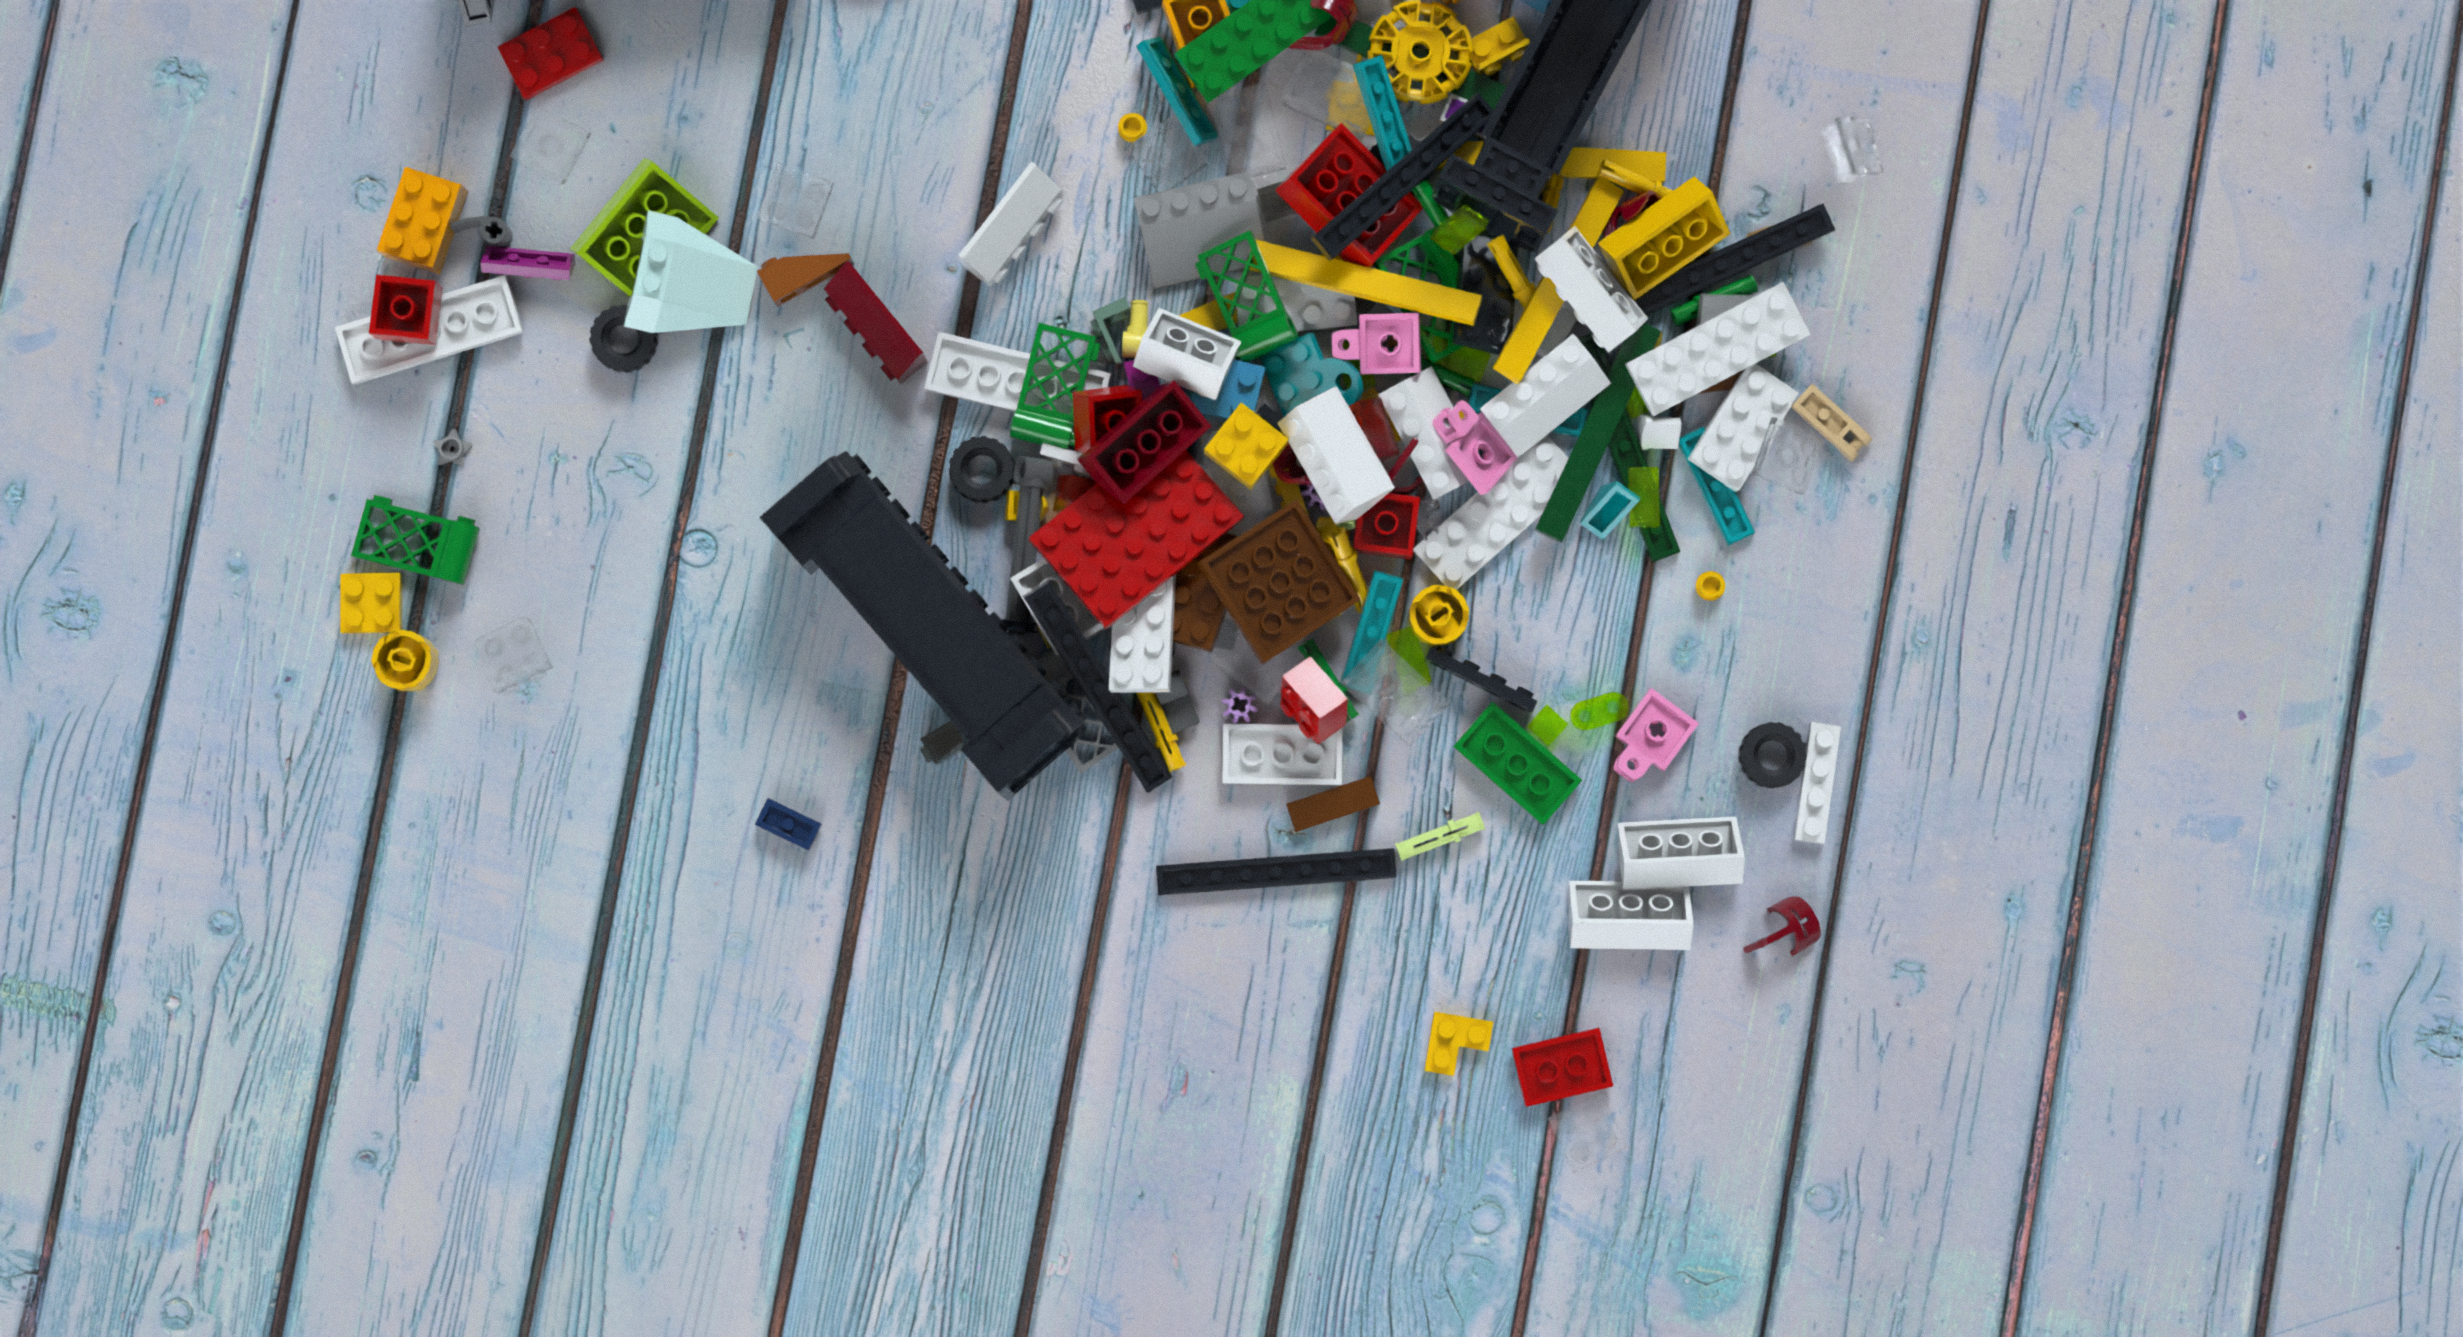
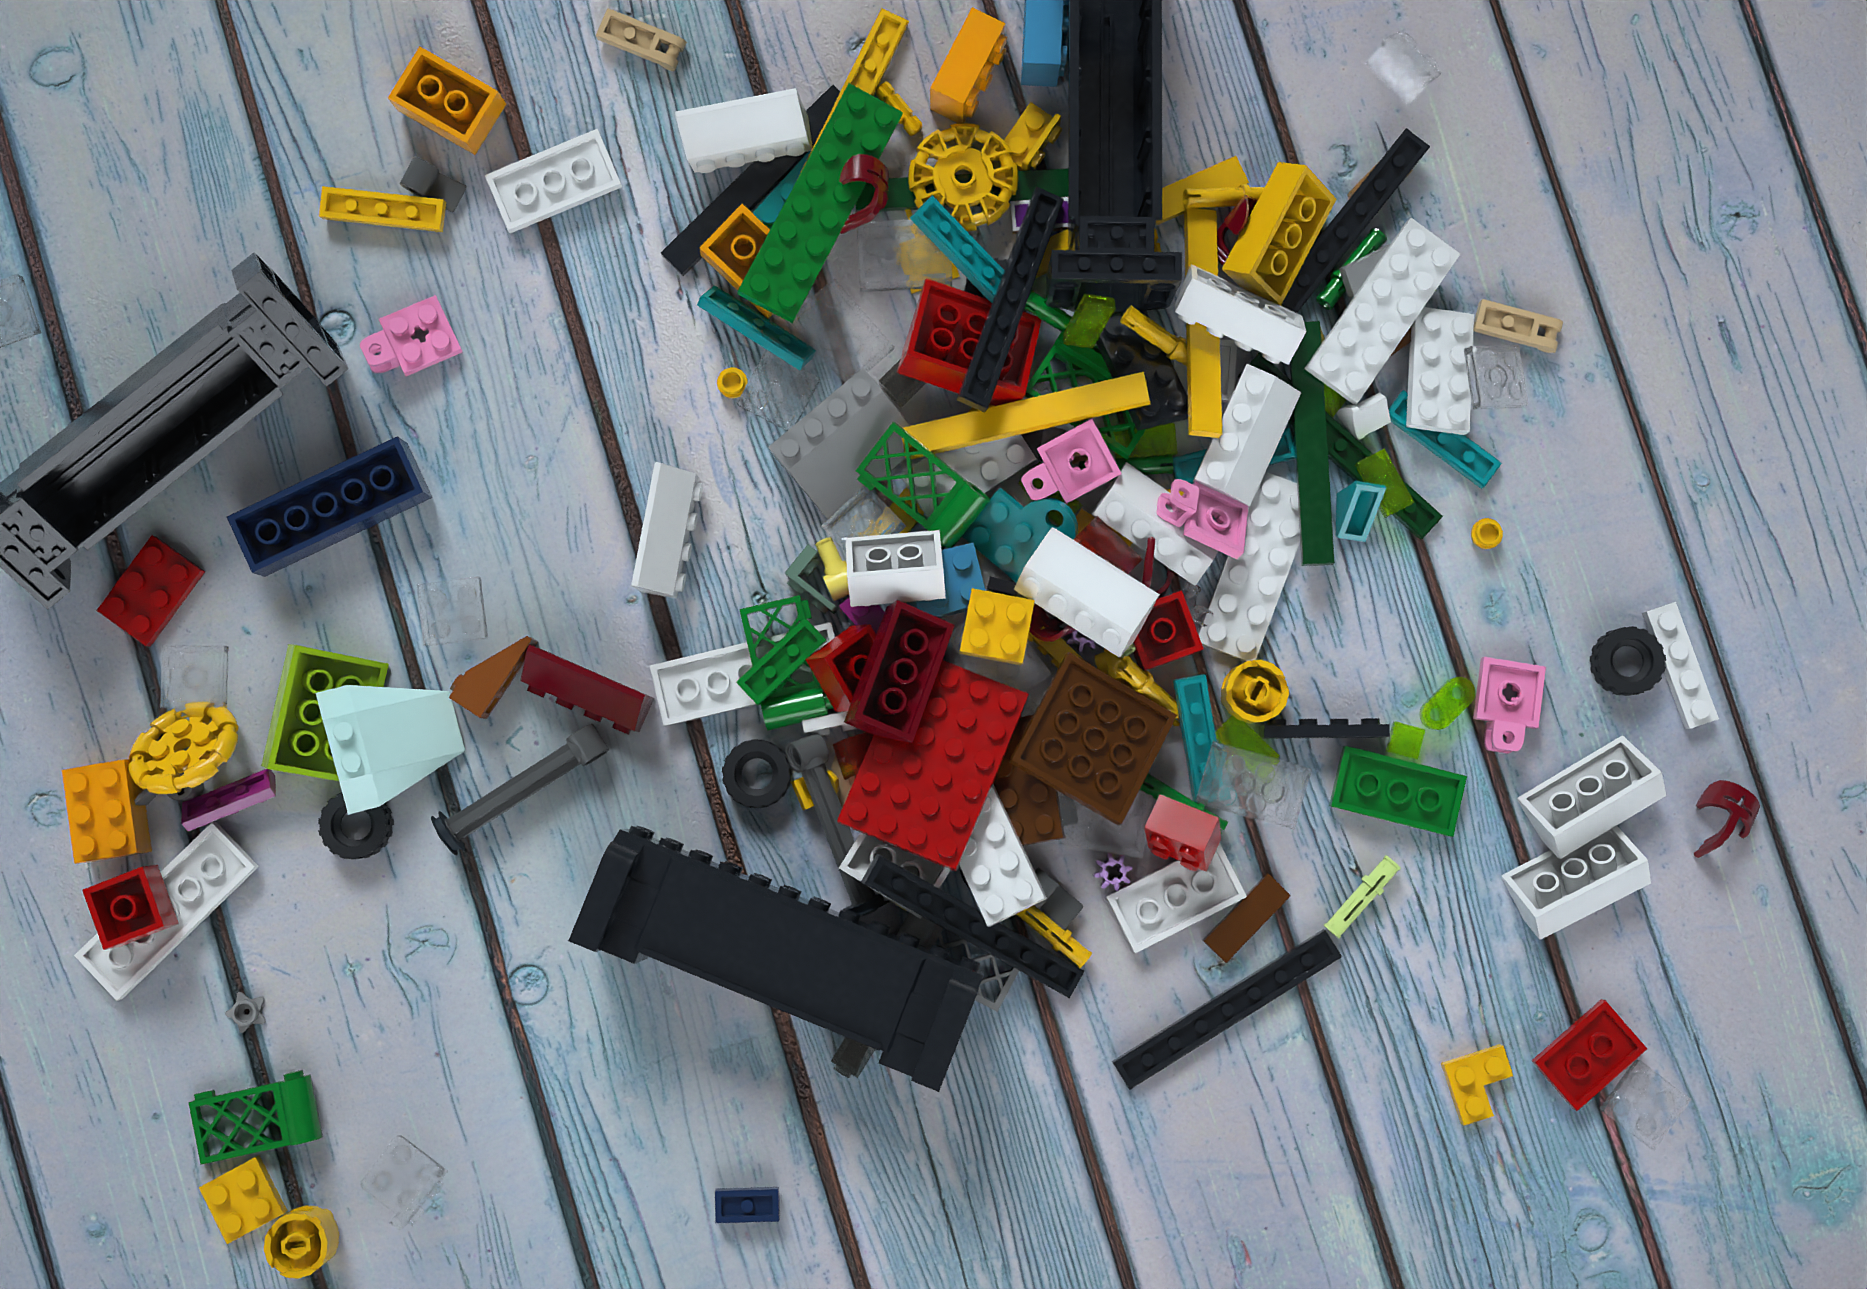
camera: 25 degrees left, 0 degrees up
none -> yellow plate [128,702,238,794]
none -> dark blue brick [227,436,433,577]
none -> dark grey piece [431,723,609,856]
none -> green plate [736,618,827,706]
none -> clear plate [821,486,906,553]

